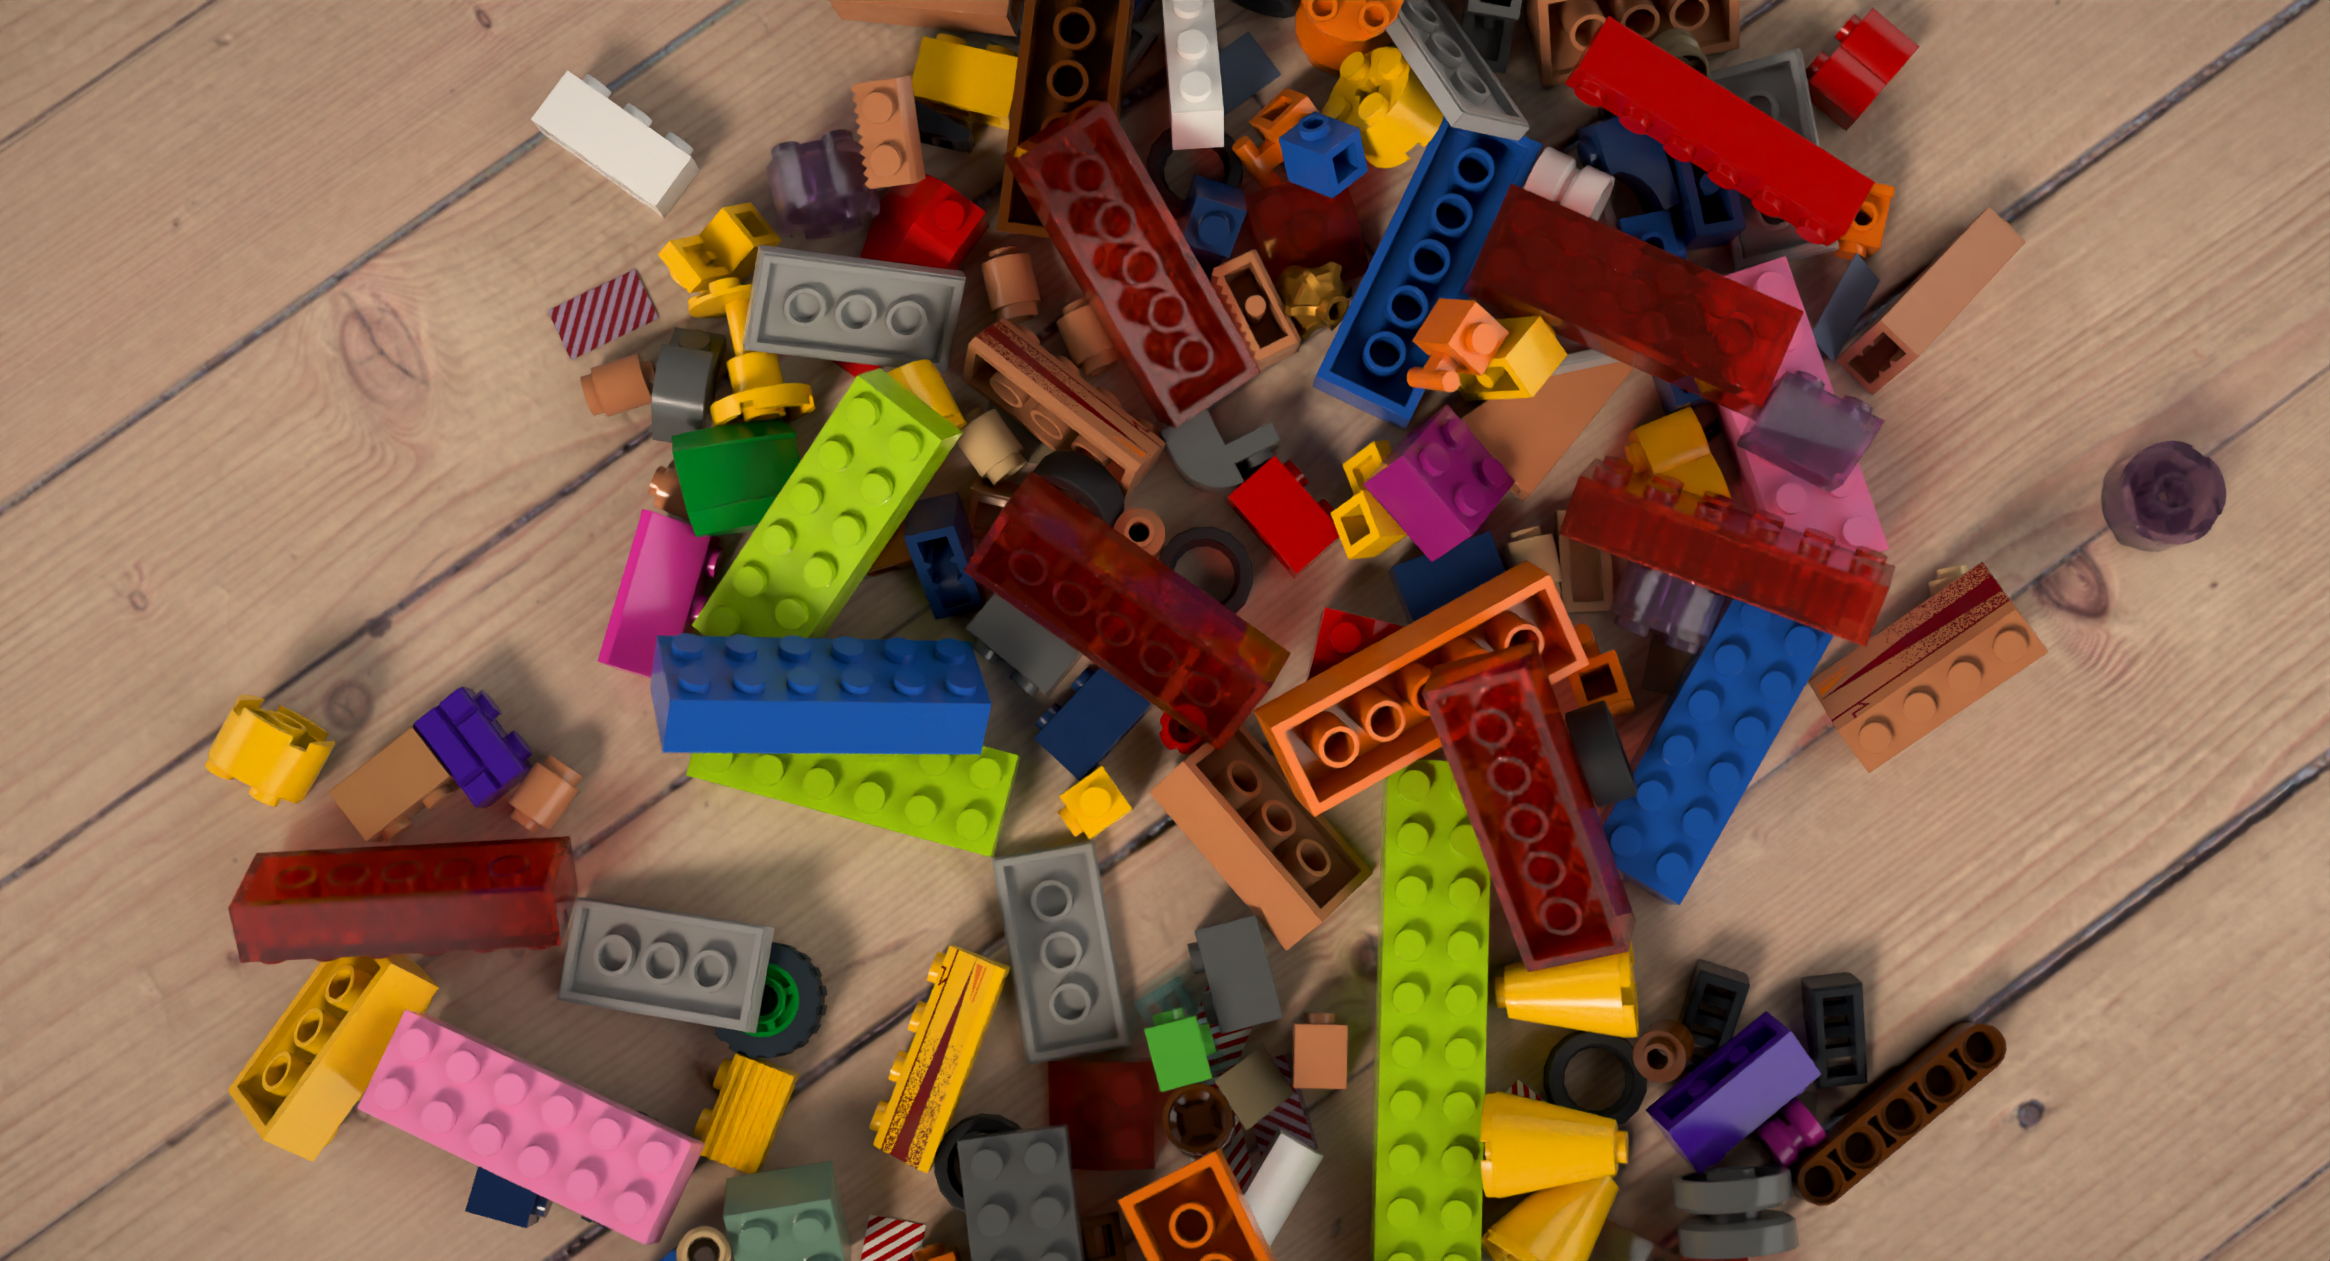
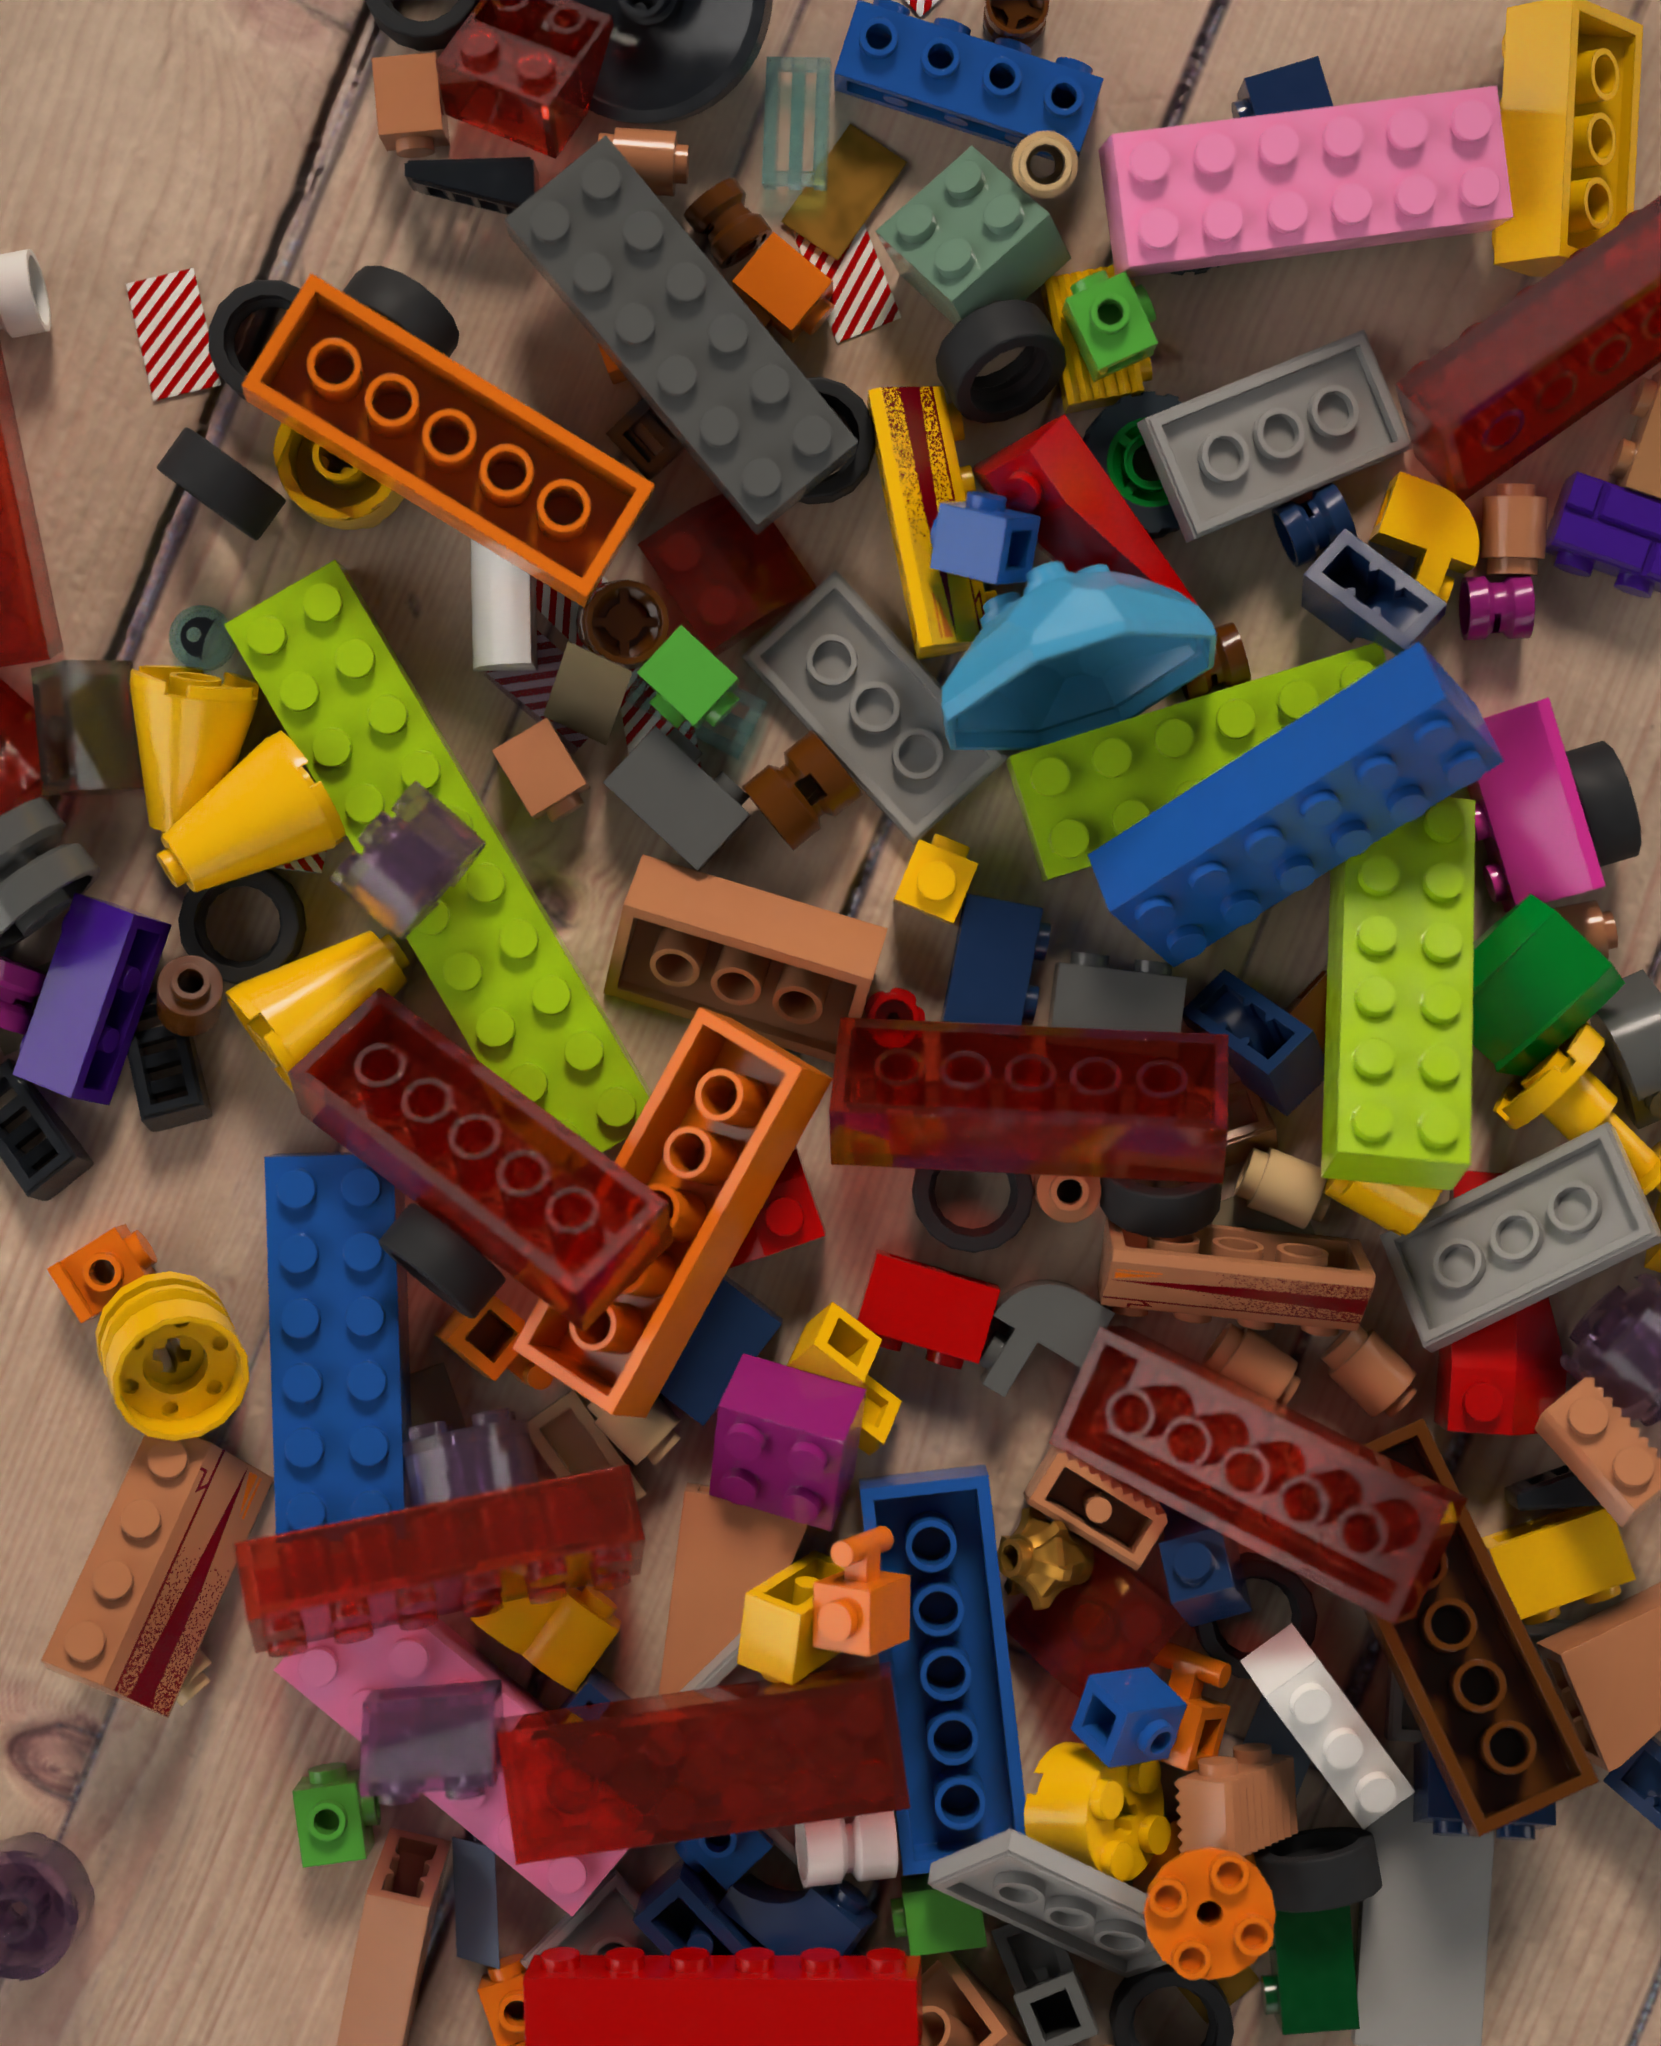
camera: 155 degrees right, 5 degrees up
none -> orange brick [47,1224,157,1323]
none -> yellow wheel [95,1271,249,1441]
none -> bright green brick [292,1762,381,1868]
none -> brick [330,781,486,940]
none -> reddish brown wheel [742,730,863,851]
none -> bright green brick [890,1873,987,1956]
none -> blue brick [930,491,1041,585]
none -> black tyre [935,299,1066,424]
none -> dark azure rock [942,562,1217,750]
none -> red wedge [972,414,1198,605]
none -> bright green brick [1062,271,1158,382]
none -> nougat brick [1174,1743,1298,1857]
none -> reddish brown wheel [1181,622,1251,700]
none -> dark blue wheel [1272,483,1357,567]
none -> dark blue arch [1301,529,1447,655]
none -> yellow brick [1369,471,1479,603]
none -> magenta wheel [1459,575,1535,640]
none -> black tyre [1566,741,1642,867]

